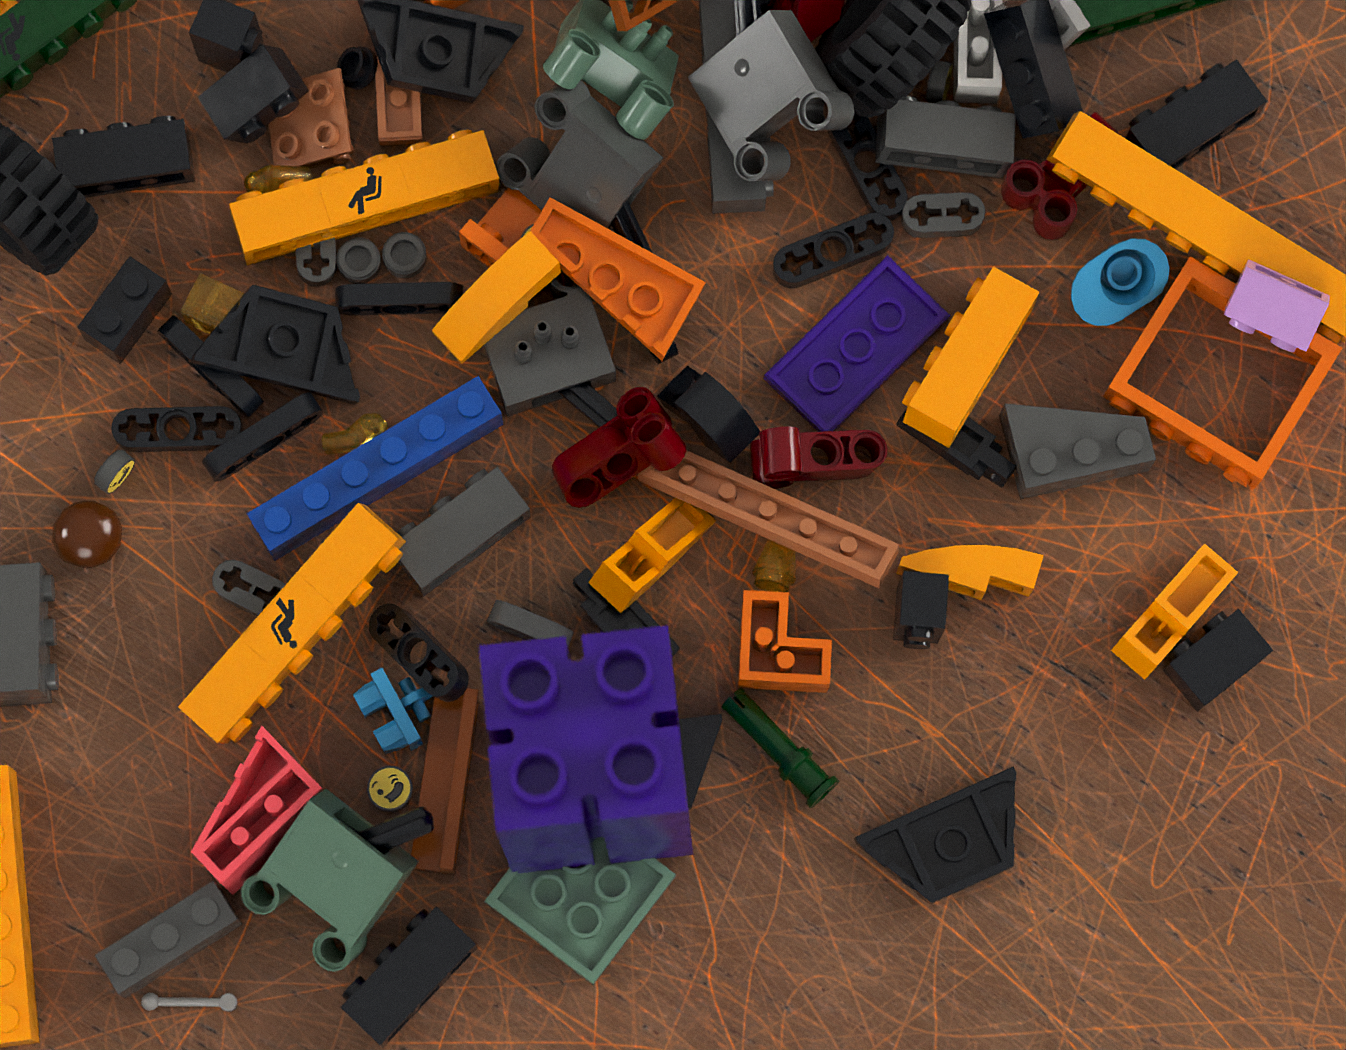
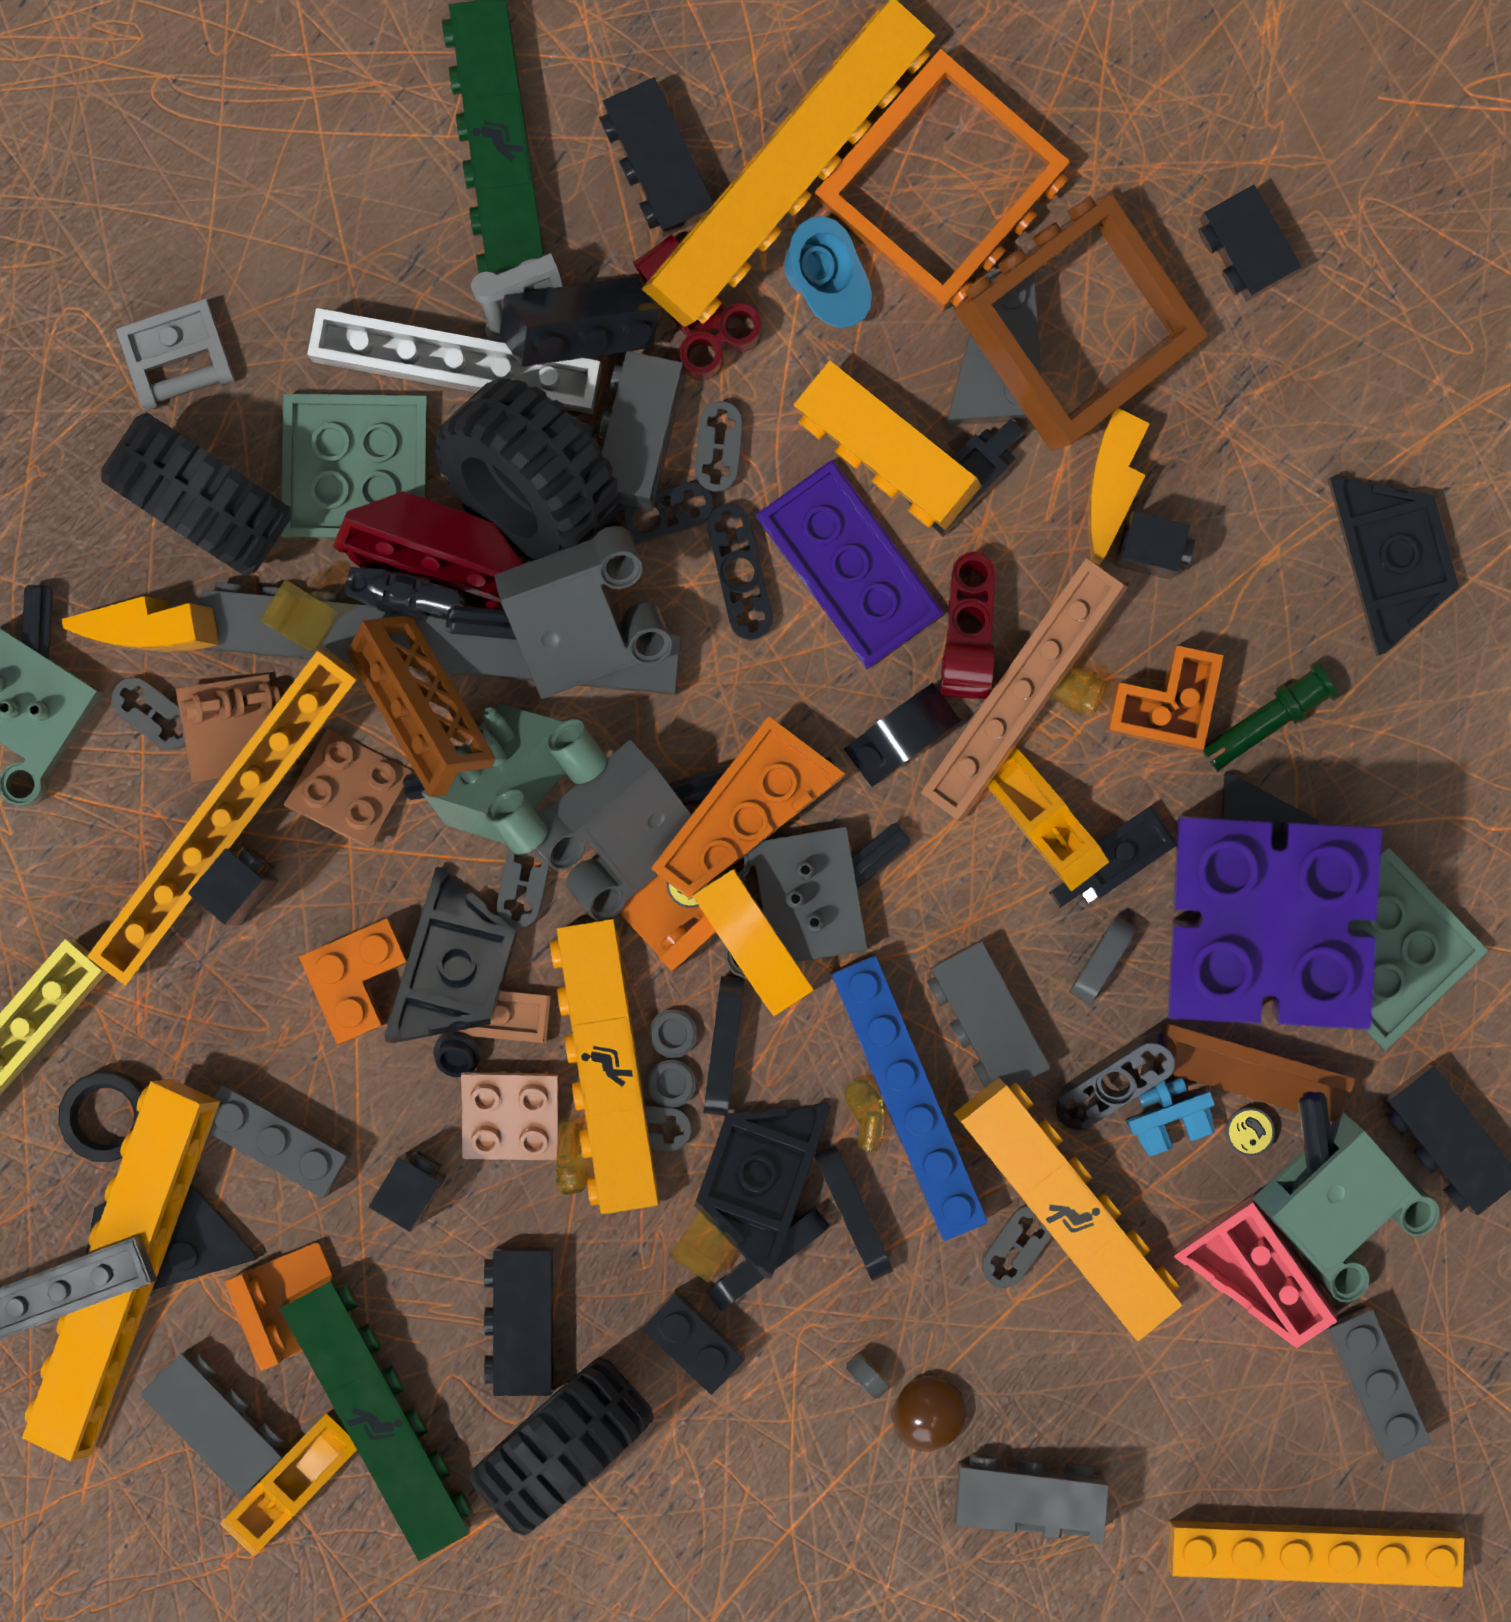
camera: 75 degrees left, 10 degrees up
black beam [111,406,243,452] -> none
light grey hinge [141,992,238,1012] -> none
black brick [198,44,309,143] -> none
dark red piece [552,387,687,508] -> none
light orange slope [1111,543,1239,680] -> none
lavender brick [1224,259,1330,352] -> none
none -> dark grey beam [497,850,550,928]
none -> dark orange window [953,194,1208,451]

